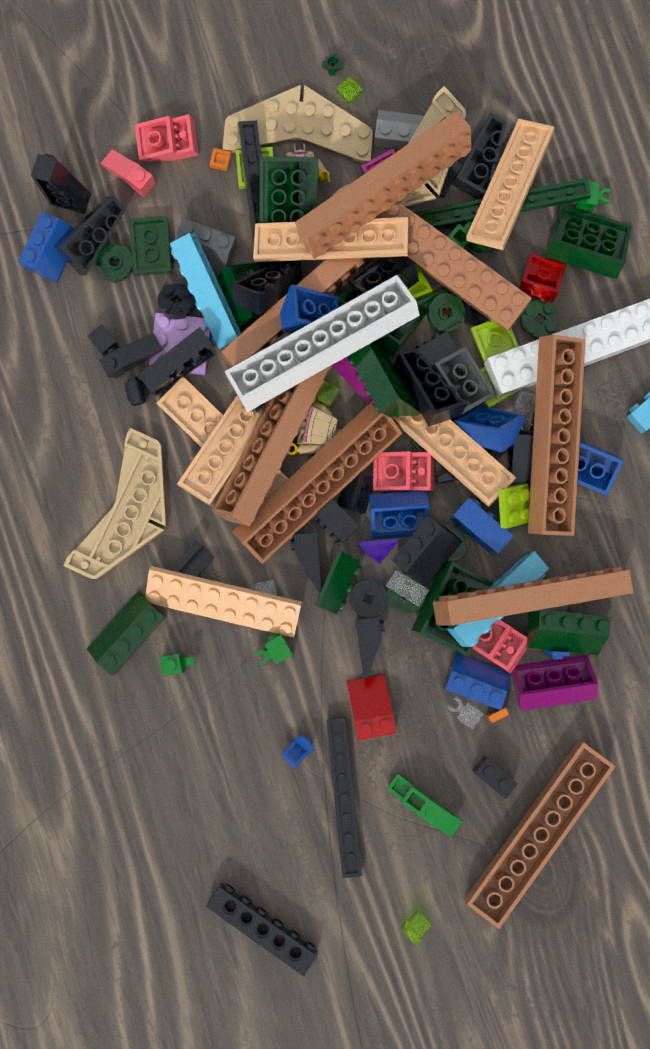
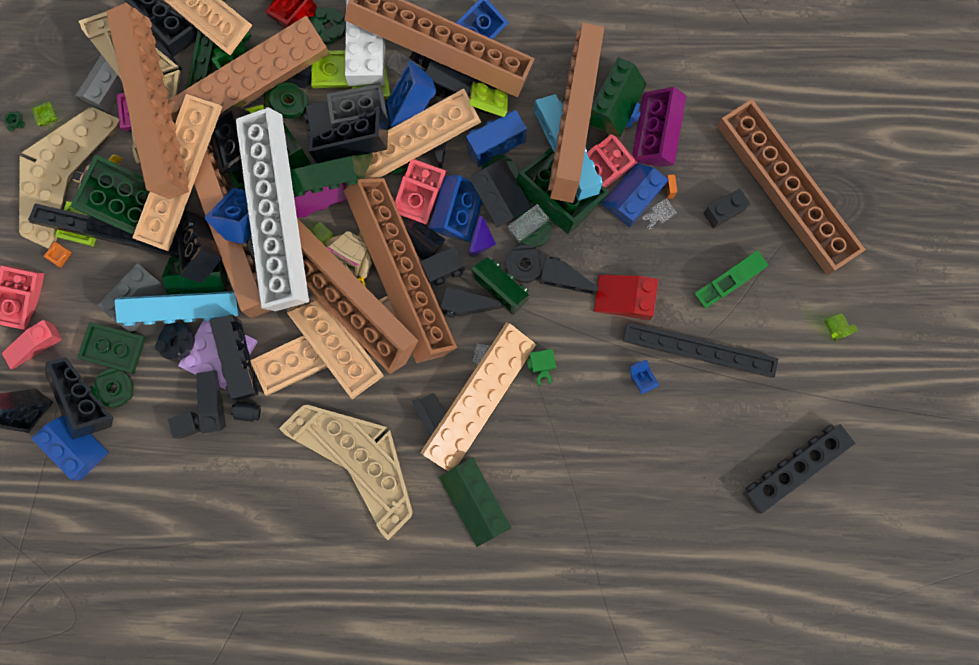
camera: 70 degrees left, 5 degrees down
green brick [159,653,196,677] -> none

